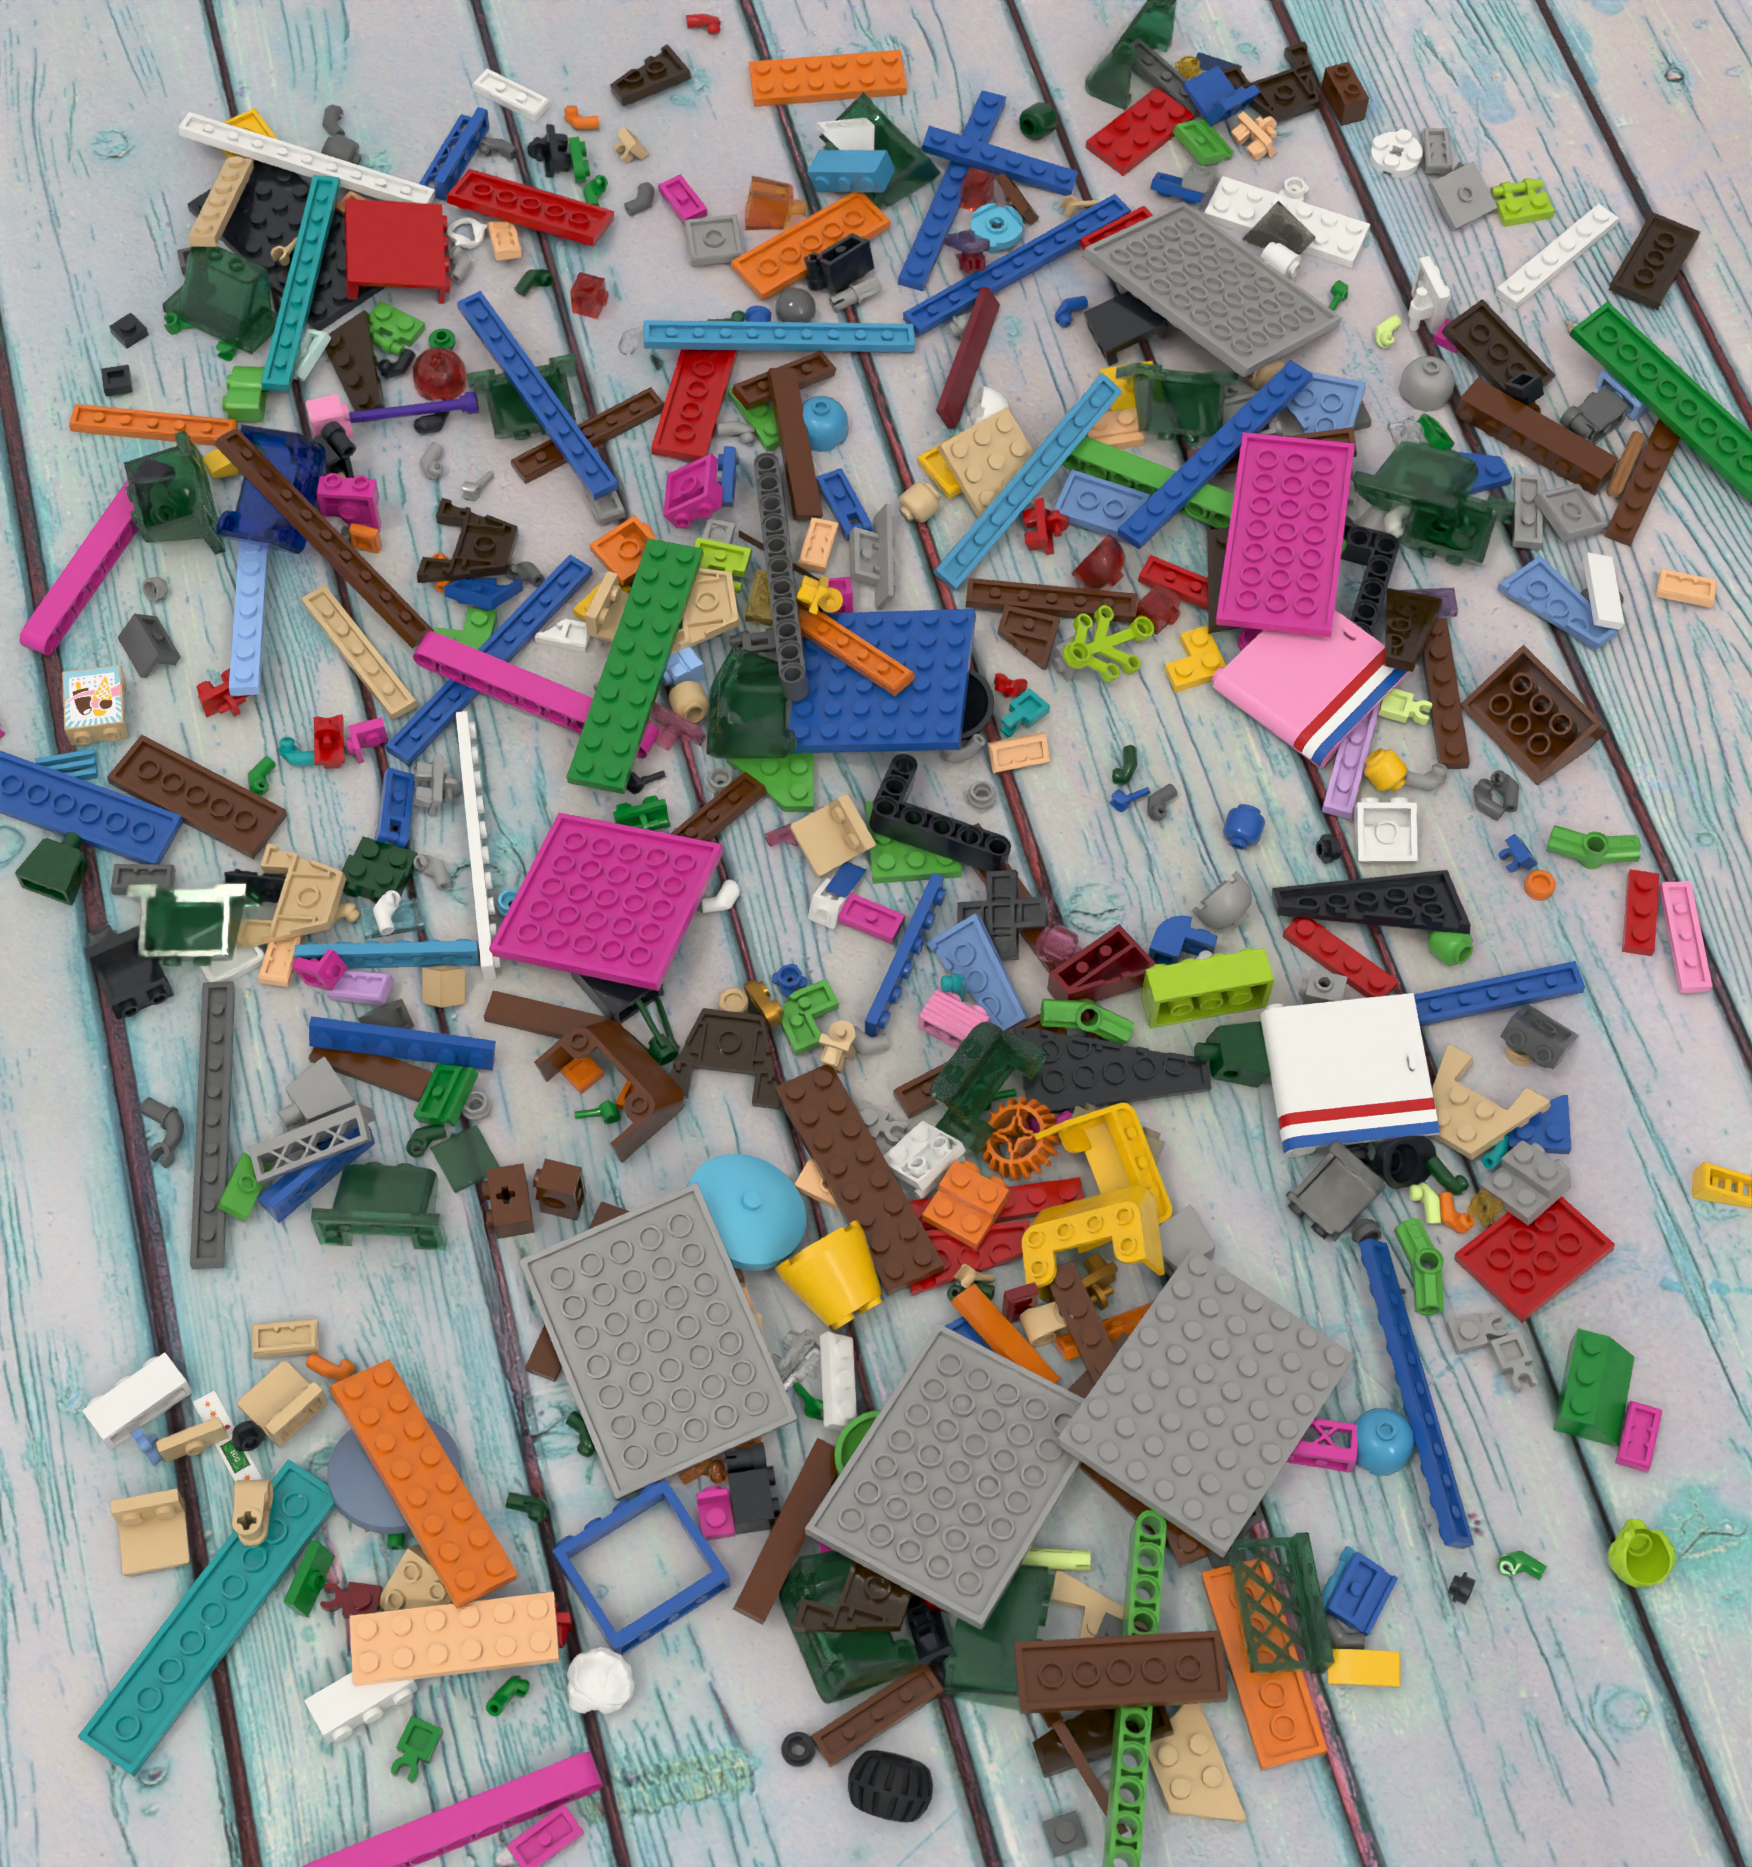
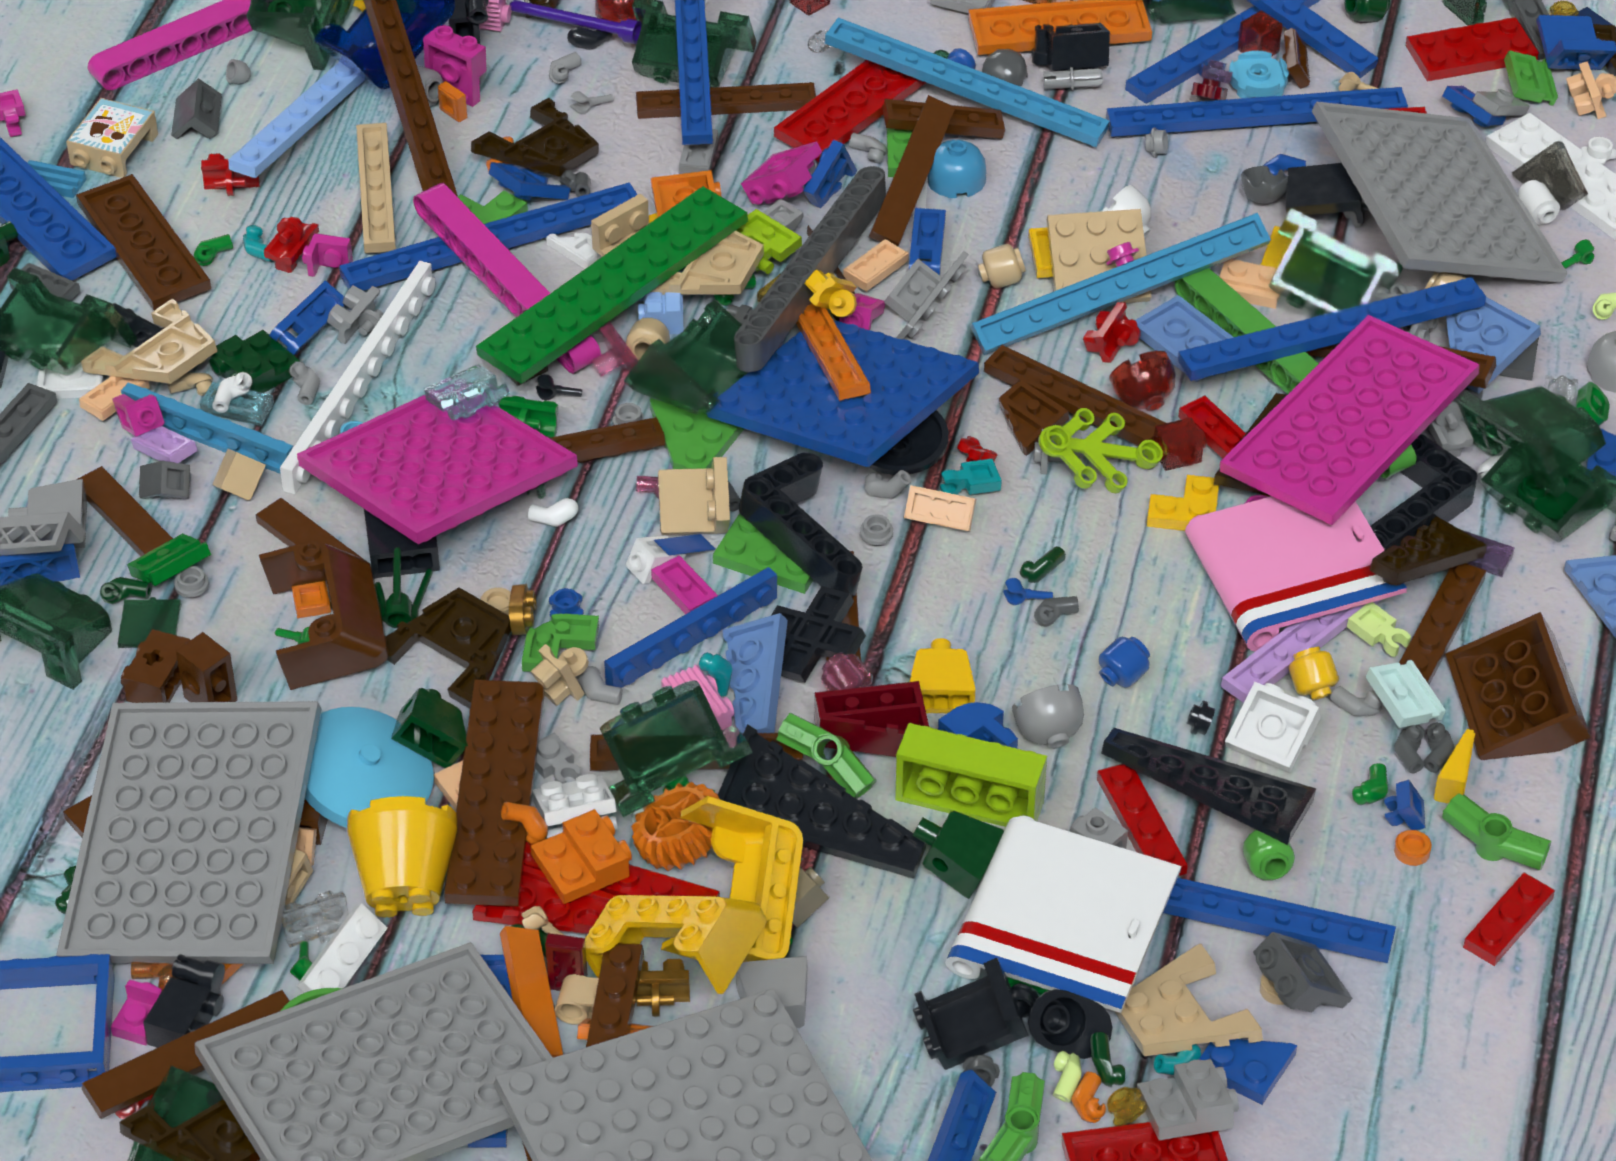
camera: 30 degrees right, 15 degrees down
blue plate [309,1016,496,1070] -> none
dark red tile [936,287,1000,429] -> none
bright pink plate [1659,881,1712,993] -> none
none -> dark green torso [391,688,468,768]
none -> clear light blue plate [424,364,510,421]
none -> orange arm [501,802,548,844]
none -> yellow torso [910,638,975,713]
none -> dark pink plate [1106,242,1139,267]
none -> dark grey hair [1241,166,1288,204]
none -> green arm [1352,763,1388,805]
none -> light aqua plate [1366,660,1446,728]
none -> yellow slope [1434,729,1475,804]

